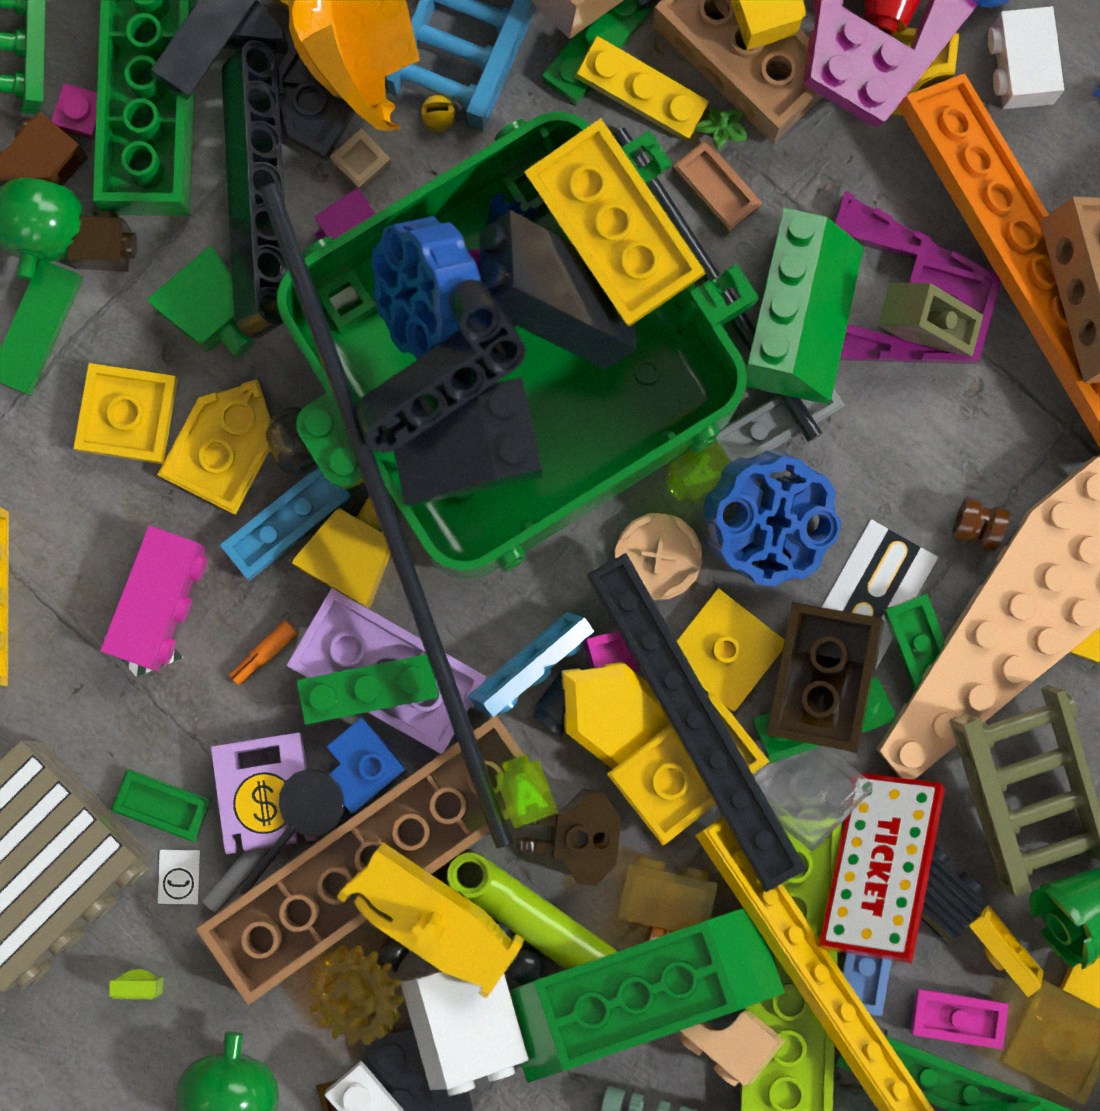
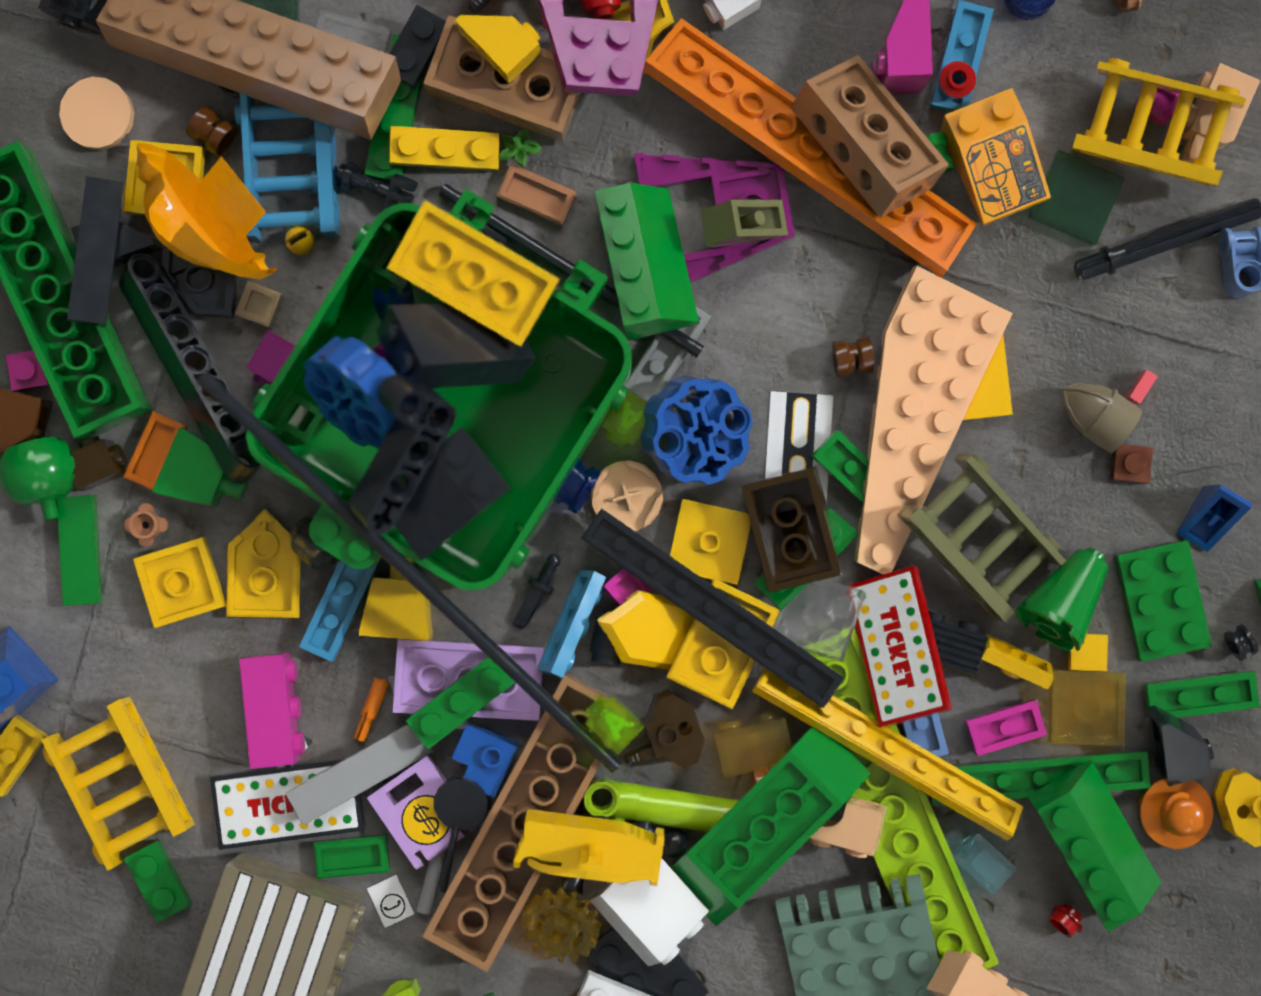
camera: 25 degrees left, 5 degrees up
none -> orange tile [123,411,189,490]
none -> nougat plate [124,503,168,547]
none -> tile [210,758,365,850]
none -> light grey tile [285,724,433,826]
none -> black hinge [335,162,418,210]
none -> black piece [512,554,561,628]
none -> clear blue wheel [553,459,601,514]

